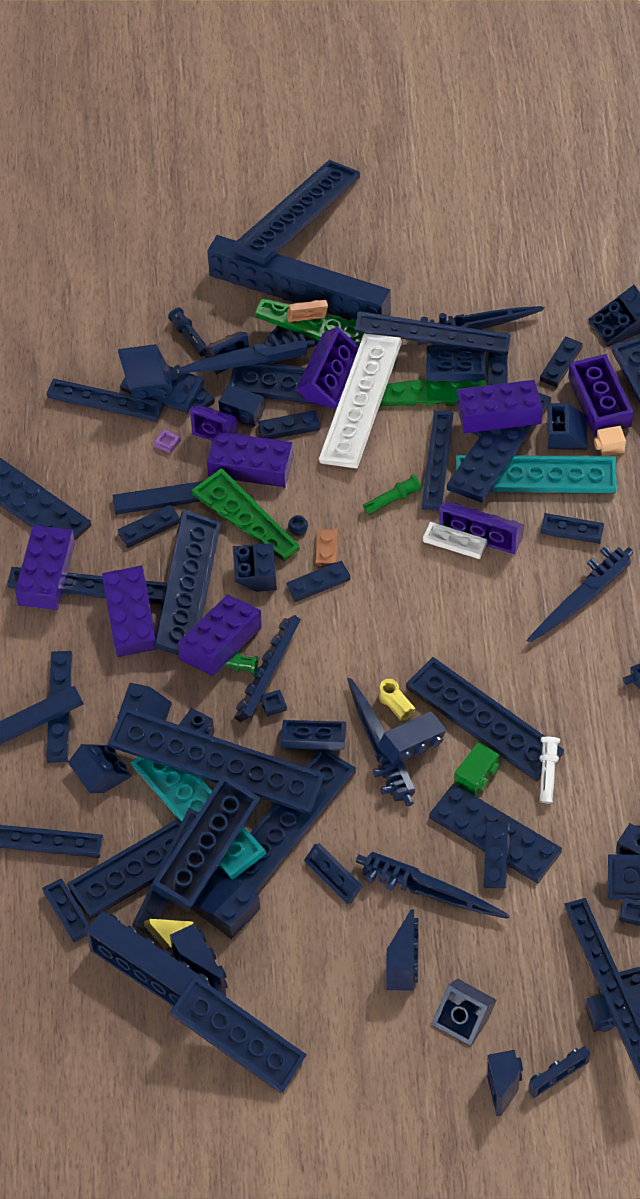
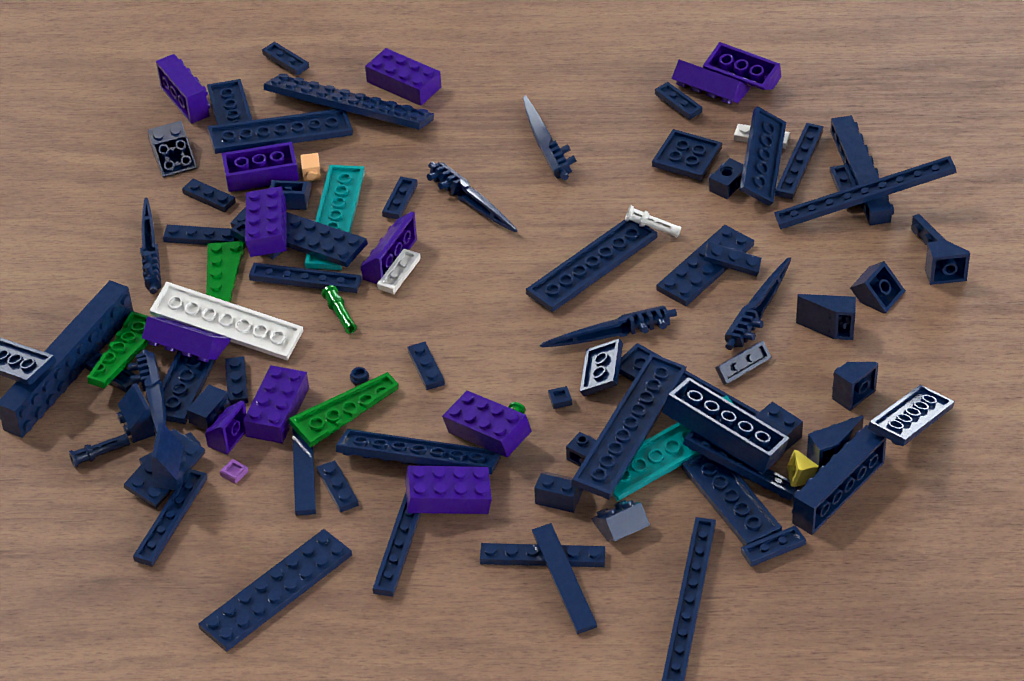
camera: 85 degrees left, 10 degrees down
dark purple brick [15,525,75,610] -> none
dark blue slope [233,543,277,592] -> none
dark blue plate [234,615,301,722] -> none
nougat plate [287,300,328,322] -> none
nougat plate [316,529,338,567] -> none
dark blue plate [355,311,511,355] -> none
dark blue brick [378,711,447,764] -> none
light yellow piece [379,679,415,721] -> none
dark blue plate [426,346,485,382] -> none
green brick [454,743,500,796] -> none
none -> dark blue slope [832,362,878,411]

